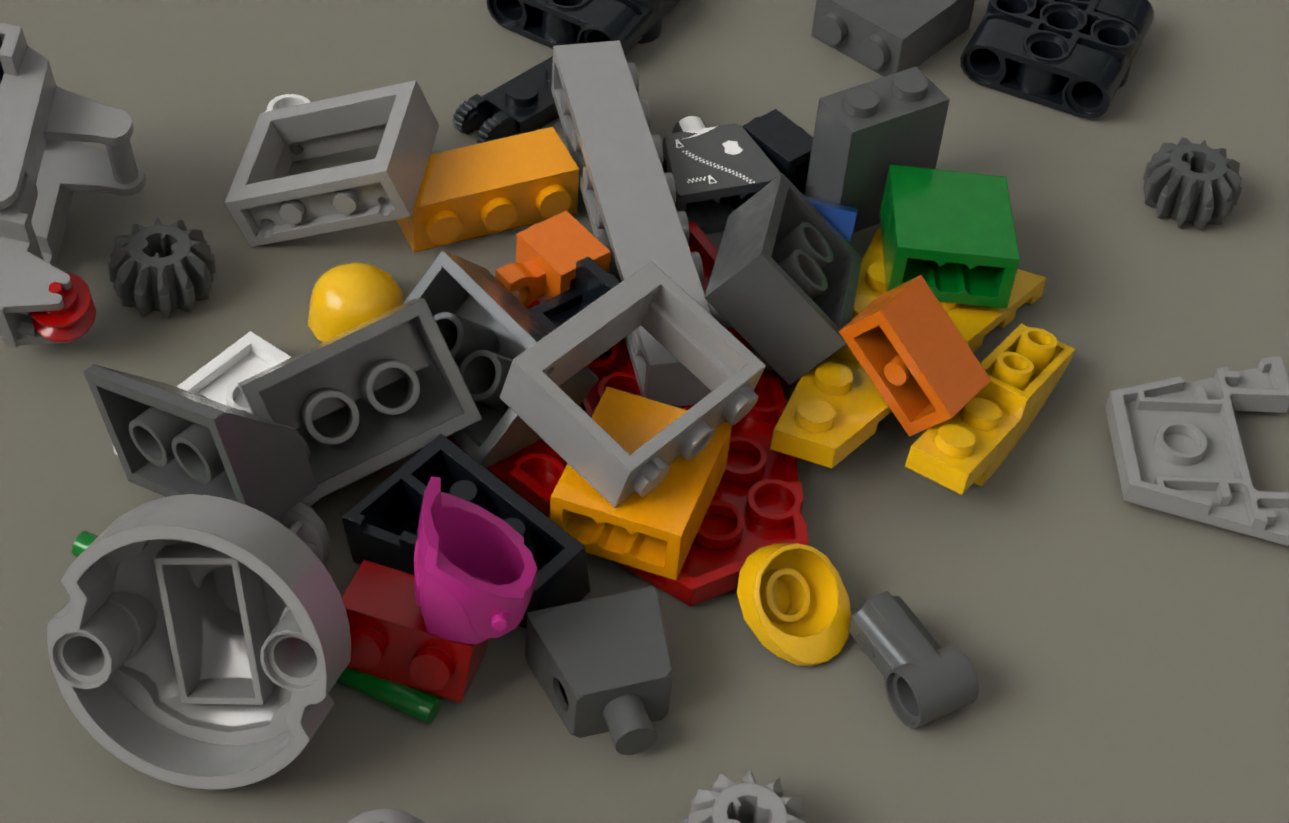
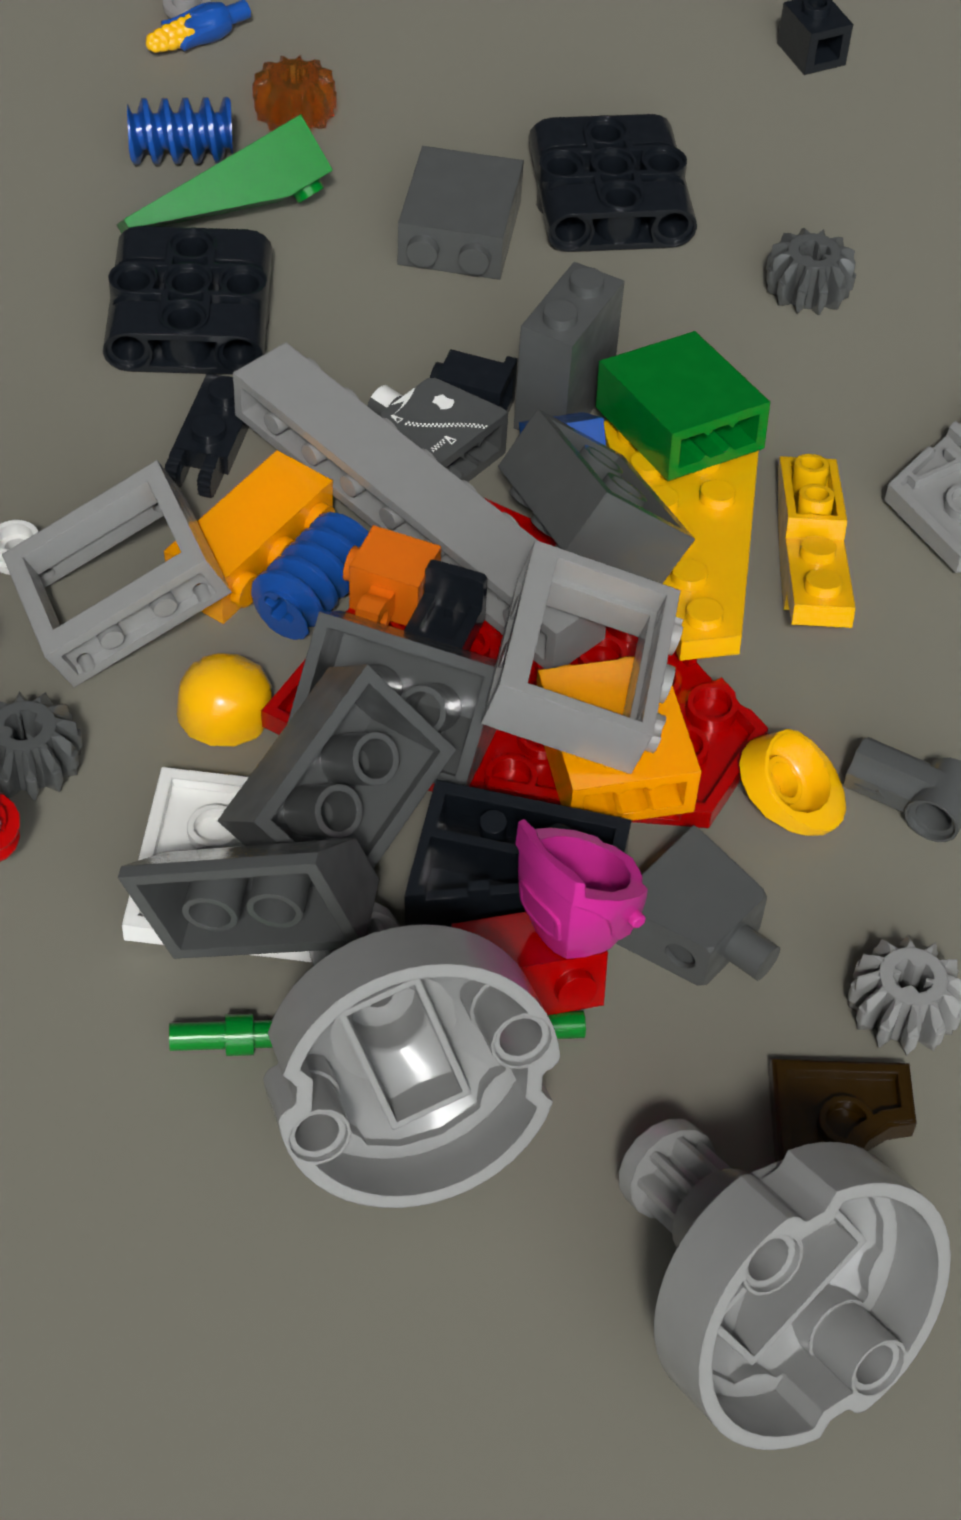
camera: 30 degrees left, 5 degrees up
orange brick [838,275,991,437] -> none
none -> blue piece [251,512,369,640]

